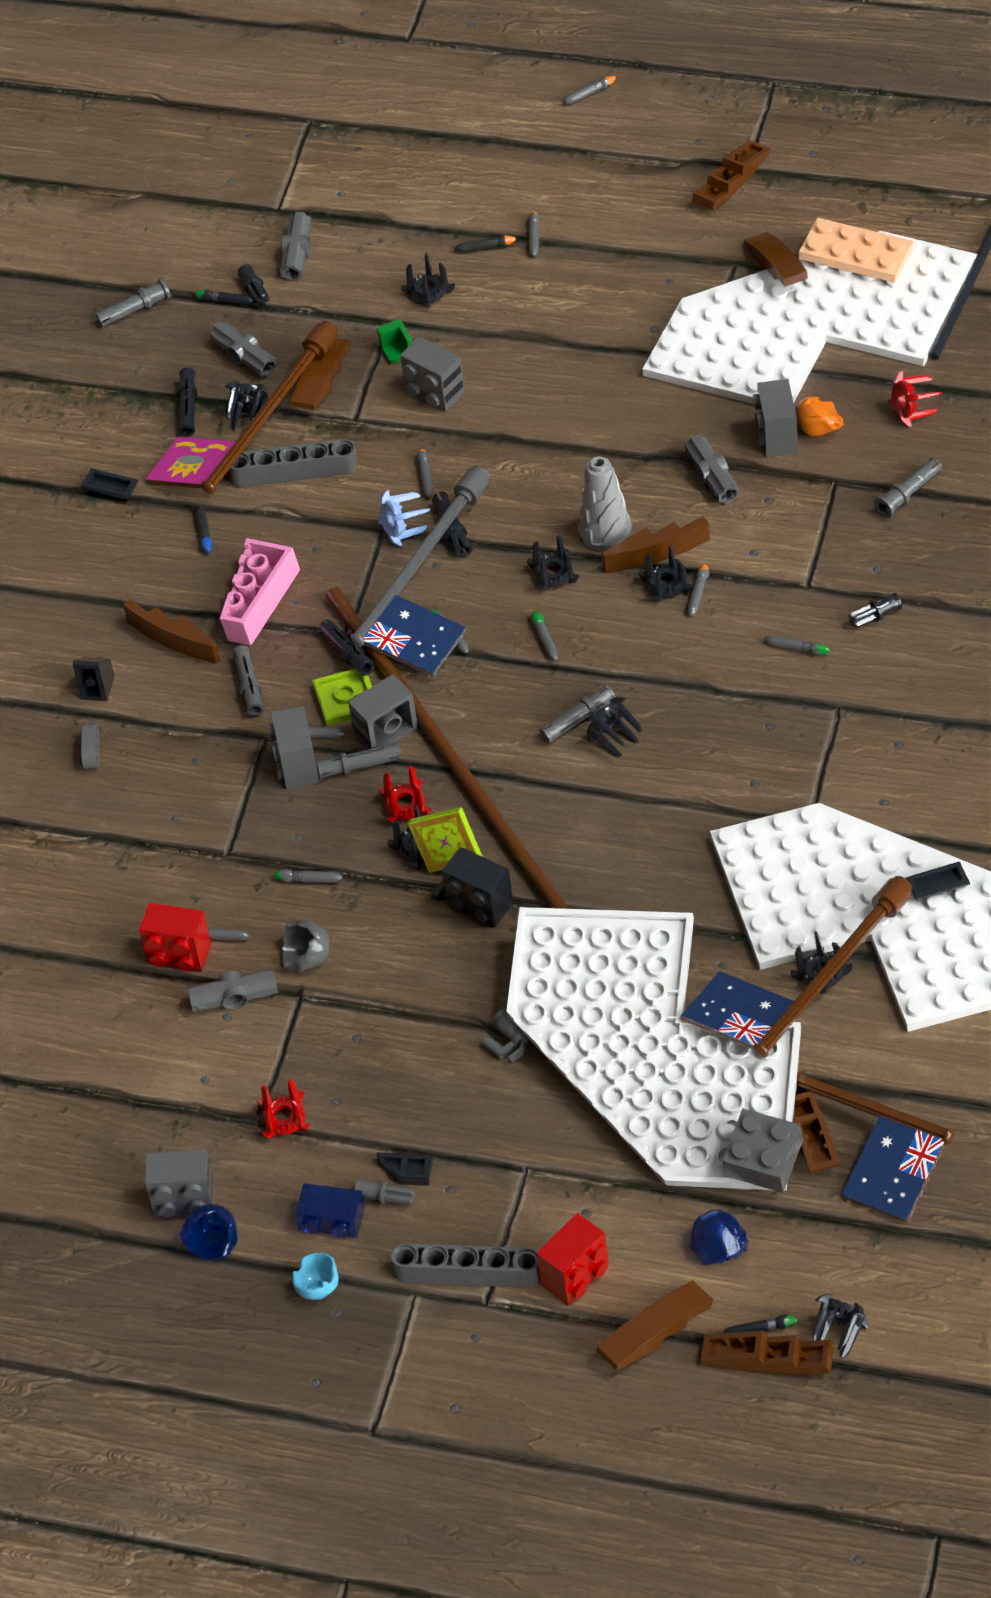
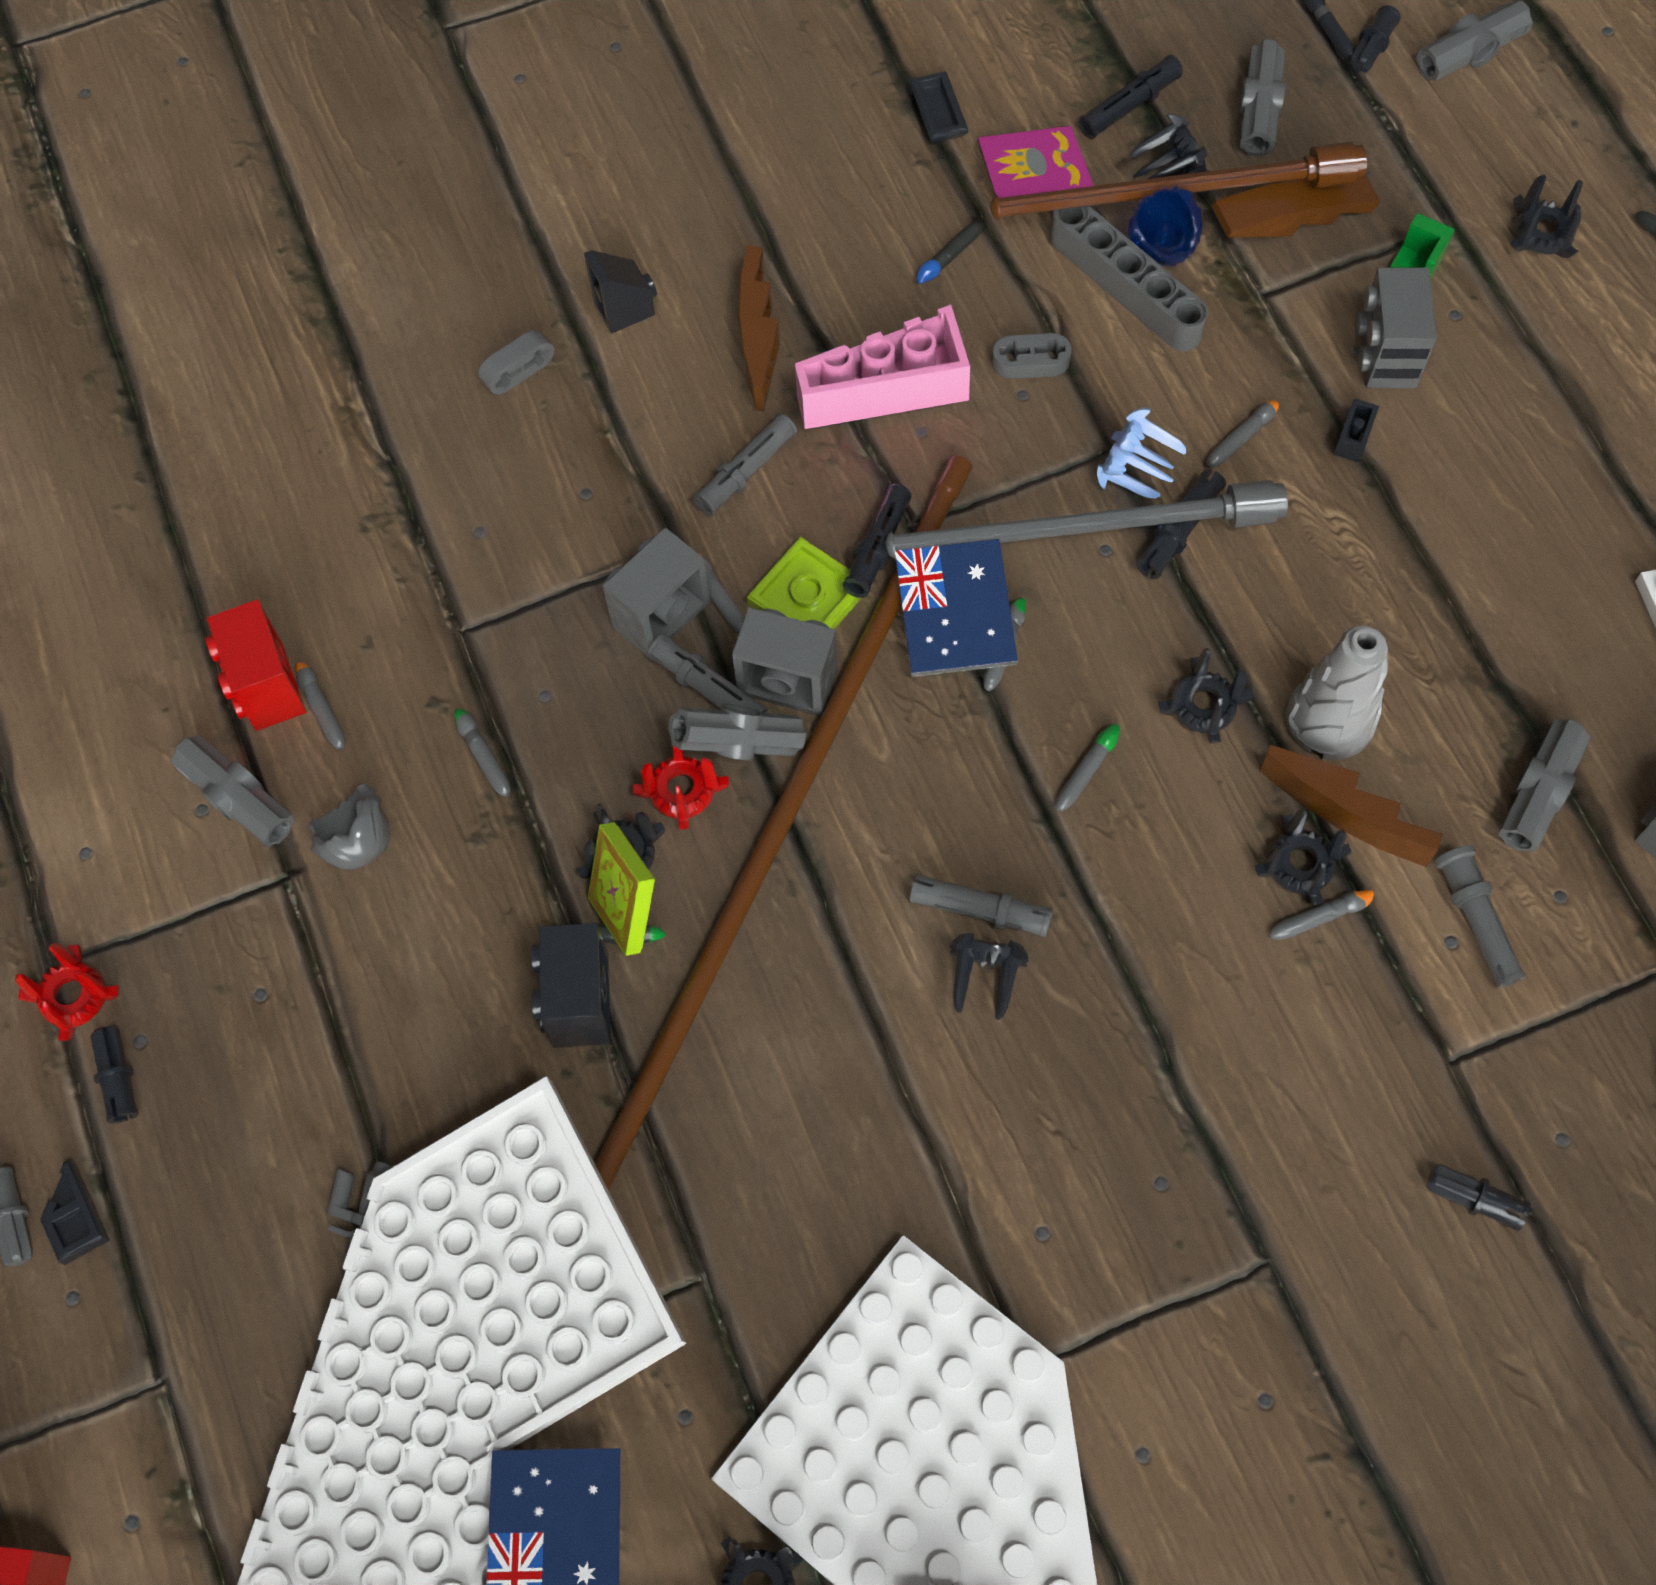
camera: 50 degrees right, 15 degrees up
dark grey piece [764,635,830,655] -> none
none -> black axle [90,1026,139,1124]
none -> dark grey piece [668,704,806,760]
none -> dark grey beam [992,333,1072,379]
none -> clear blue hair [1128,185,1203,267]
none -> black piece [1334,398,1379,462]
none -> dark grey pin [1434,845,1527,989]

